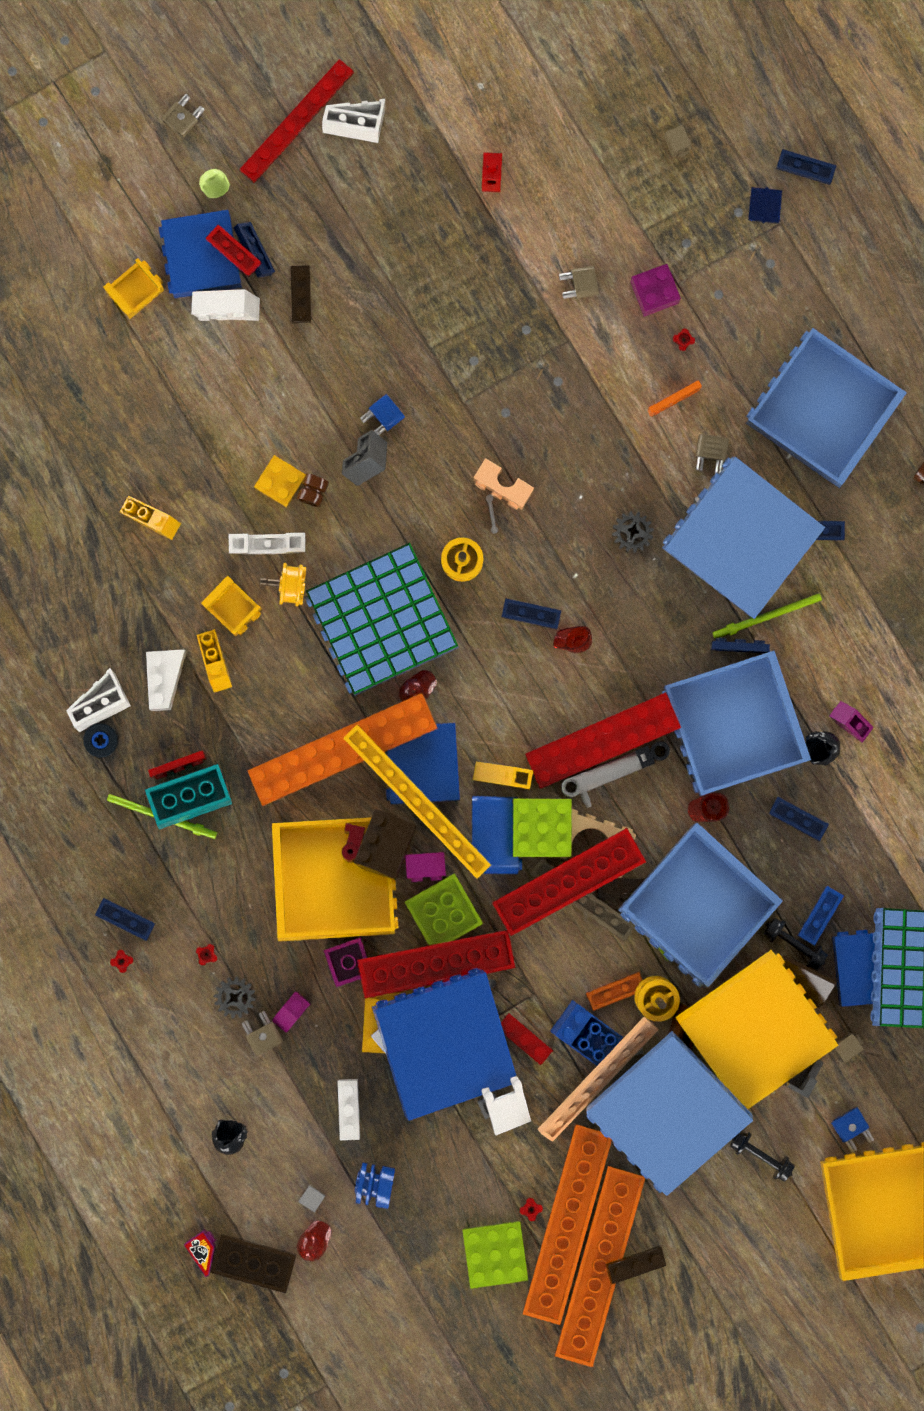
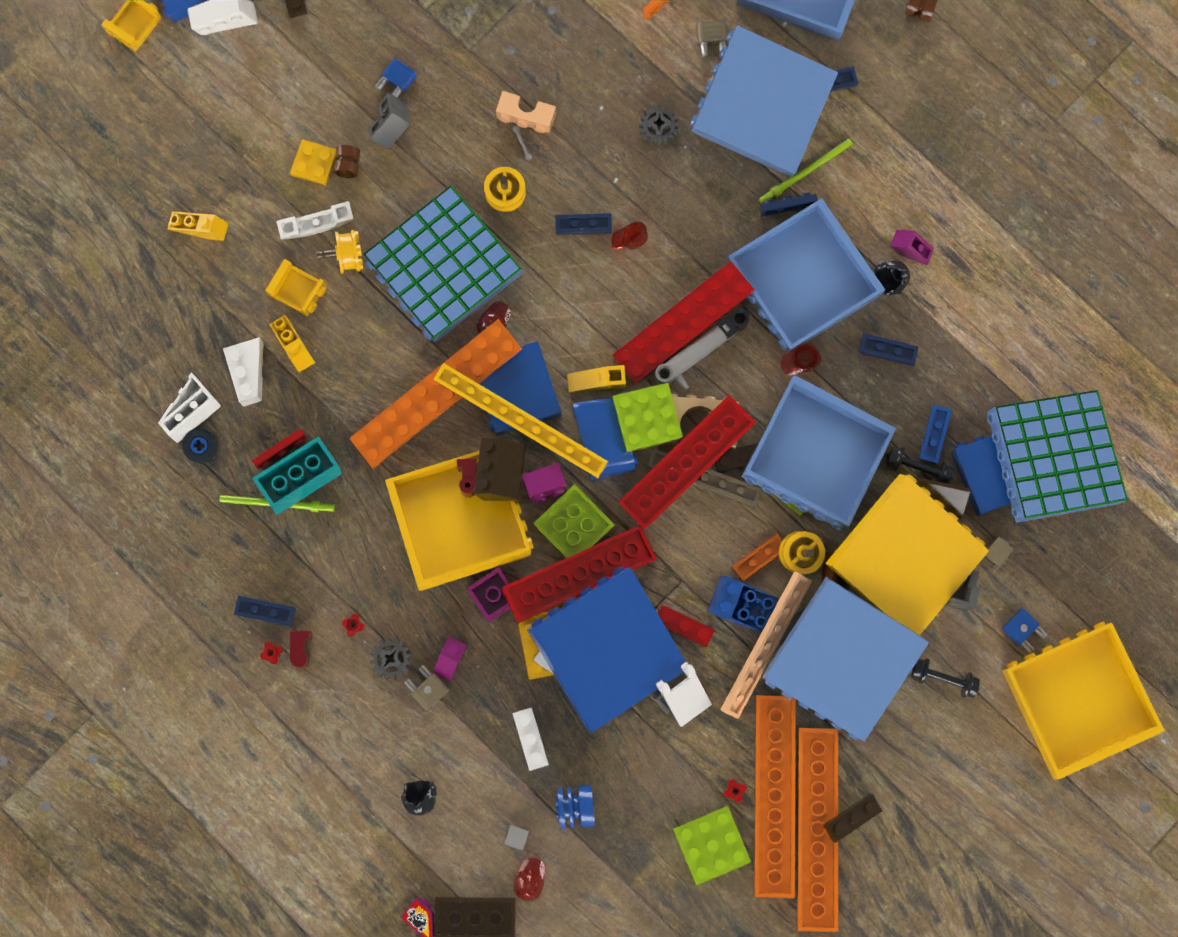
camera: 15 degrees left, 5 degrees down
none -> dark red leg [290,631,312,668]

